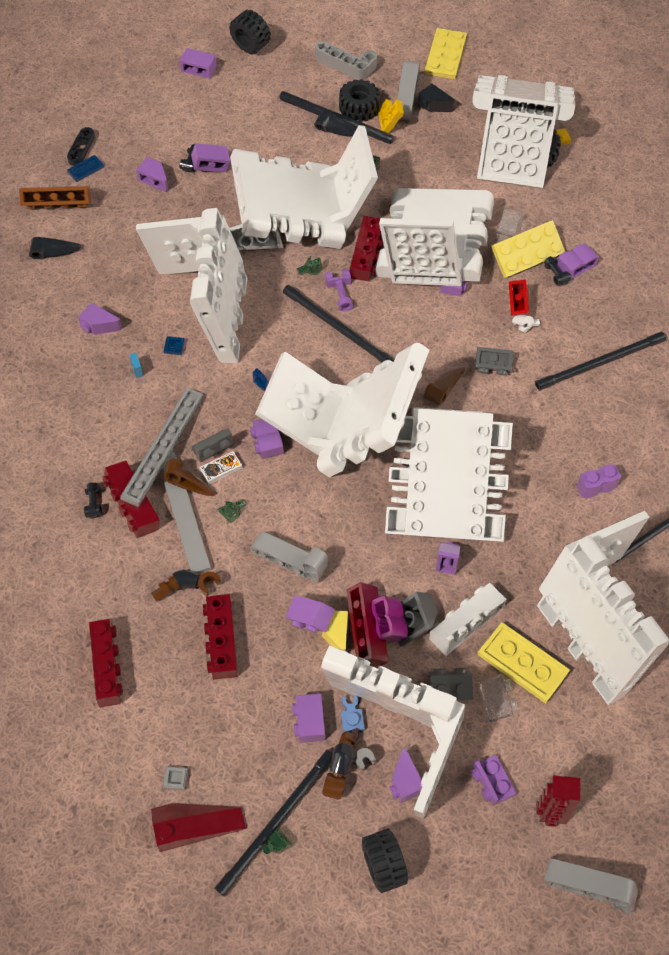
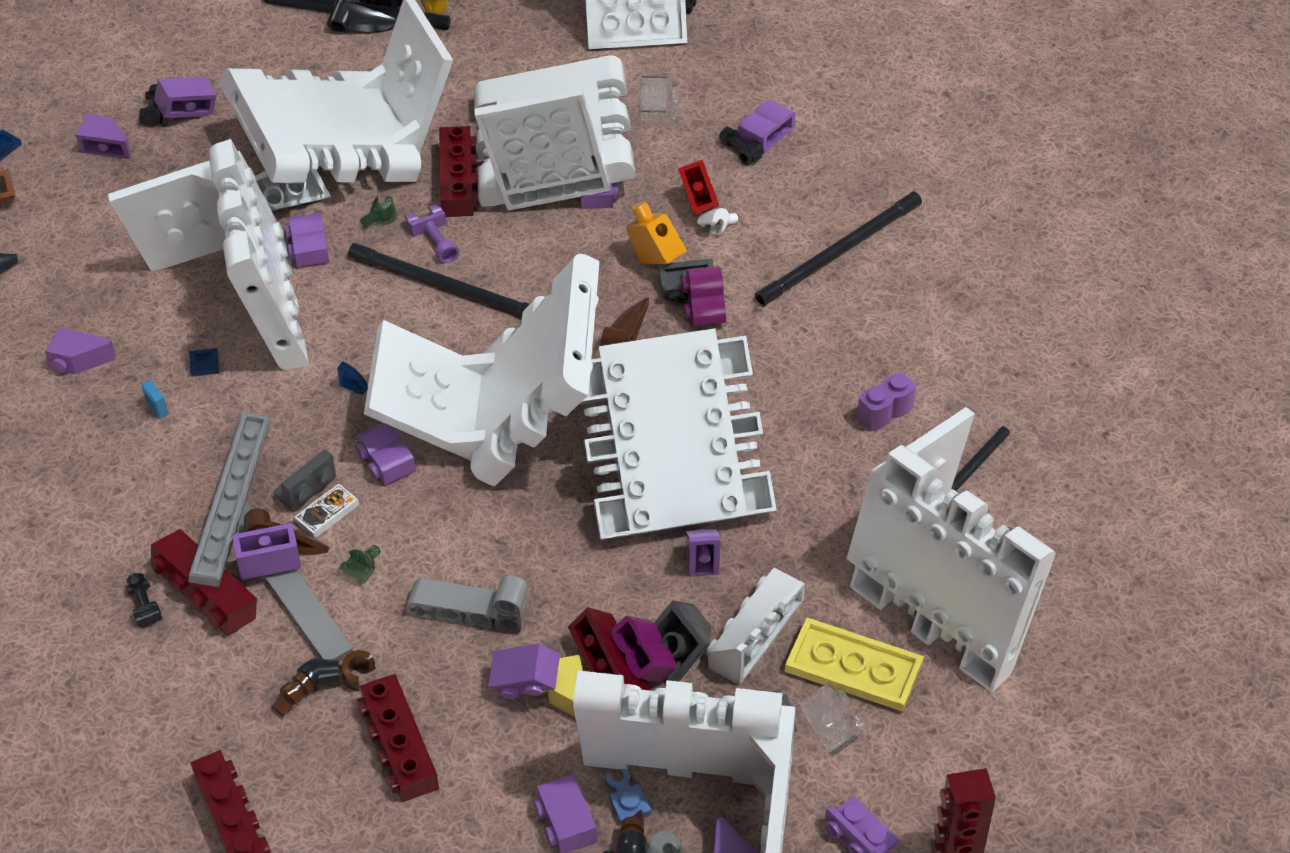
camera: 15 degrees left, 10 degrees down
light yellow plate [491,220,565,278] -> none
none -> medium lavender brick [232,523,301,580]
none -> medium lavender brick [285,212,329,267]
none -> light orange torso [627,201,687,264]
none -> magenta brick [682,266,726,326]

